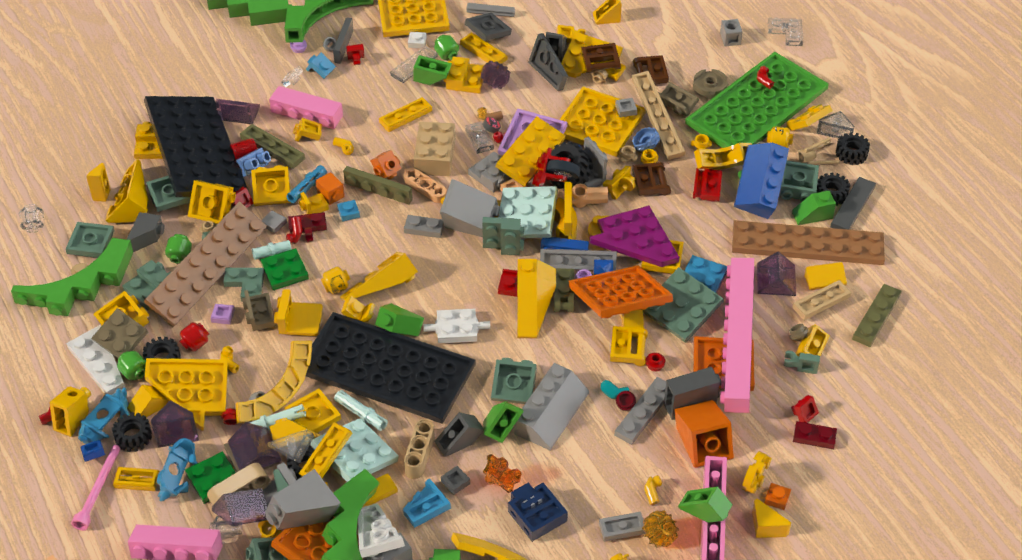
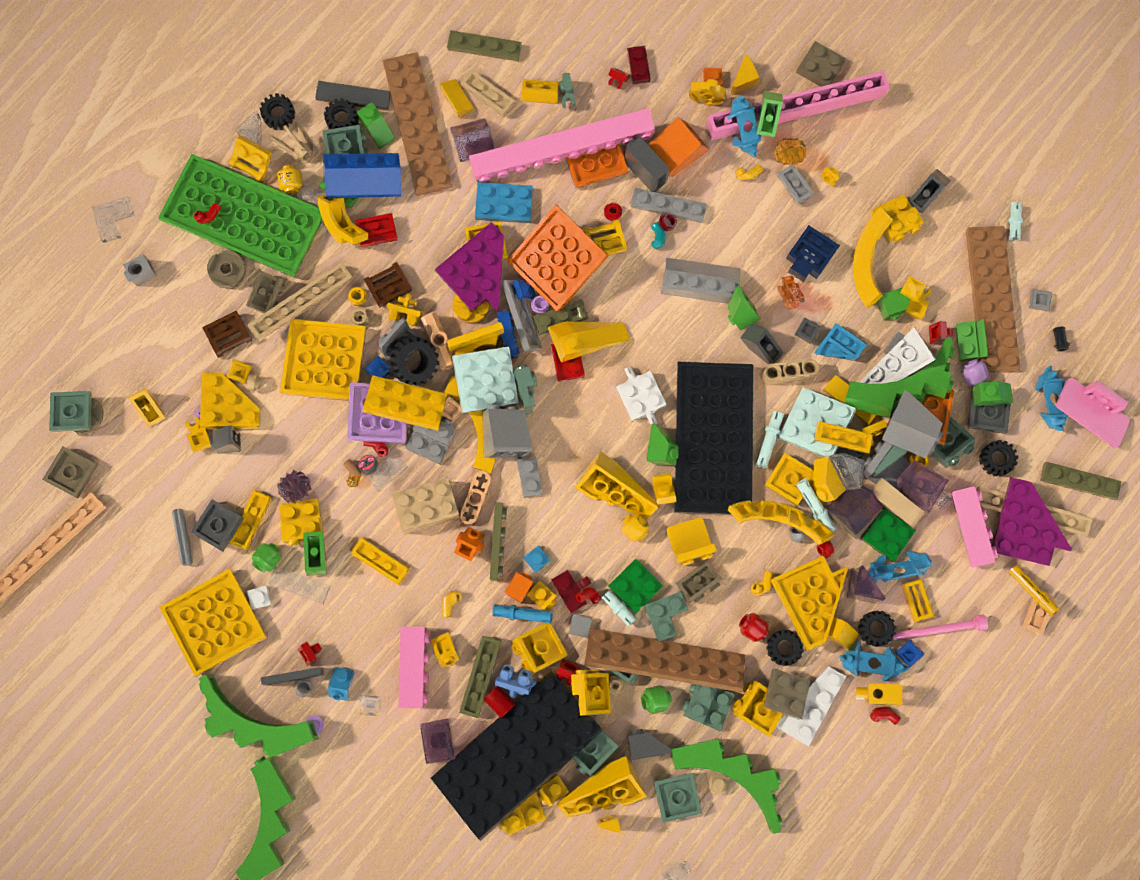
camera: 115 degrees left, 30 degrees up
bright green head [117,351,146,381] -> none
lavender tile [210,304,235,325] -> none
sand green plate [491,358,537,404] -> none
dark grey wing [528,33,568,91] -> none
plate [532,147,580,187] -> none
reddish brown plate [581,43,621,73] -> none
light grey plate [615,98,637,117] -> none
medium blue hair [632,127,660,152] -> none
sand green plate [643,267,724,343] -> none
yellow plate [691,134,712,149] -> none
dark tan plate [789,323,809,341] -> none
none -> yellow bracket [537,775,569,807]
none -> dark azure piece [727,96,761,158]

